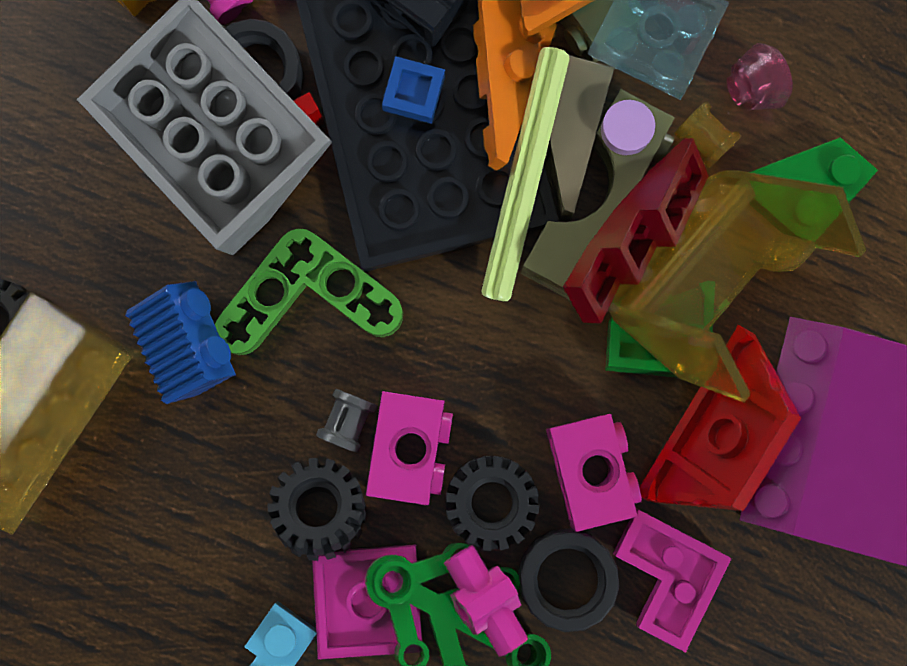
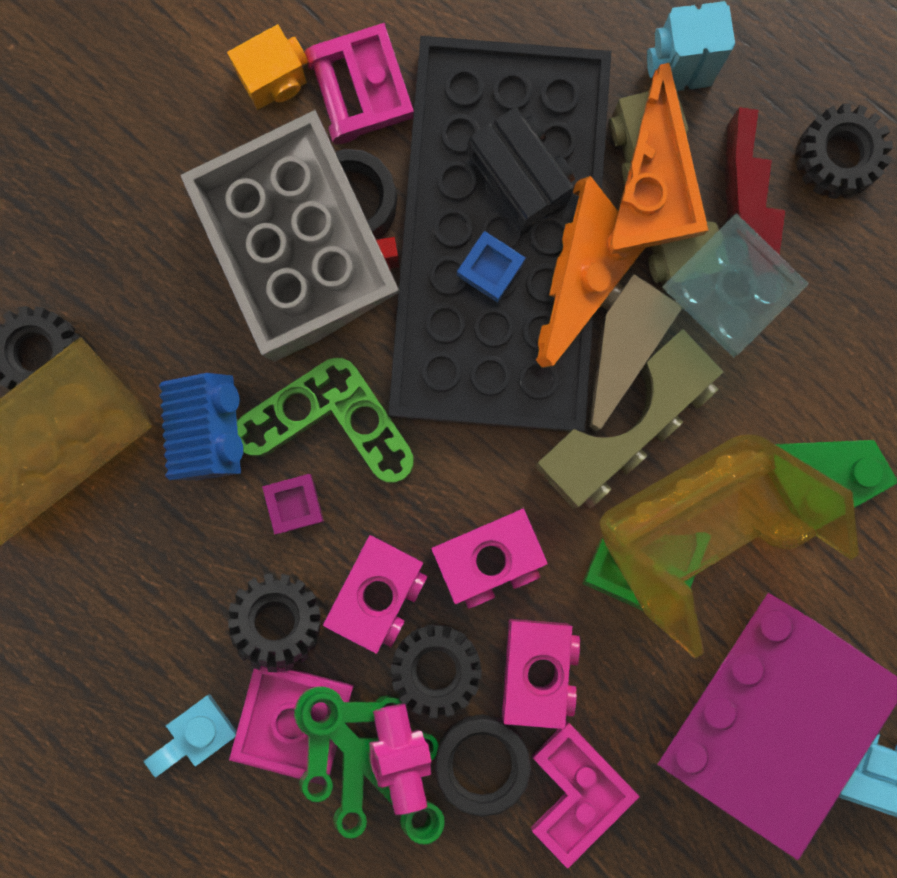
camera: 15 degrees right, 0 degrees up
dark grey bush [316,388,378,453] -> none
yellowish green axle [481,47,570,301] -> none
dark red slope [563,138,709,323] -> none
lavender tile [601,100,655,155] -> none
red wing [639,325,801,511] -> none
clear yellow bush [674,101,742,168] -> none
clear pink cone [727,43,793,110] -> none
none -> magenta plate [262,474,324,535]
none -> dark pink brick [431,508,548,609]

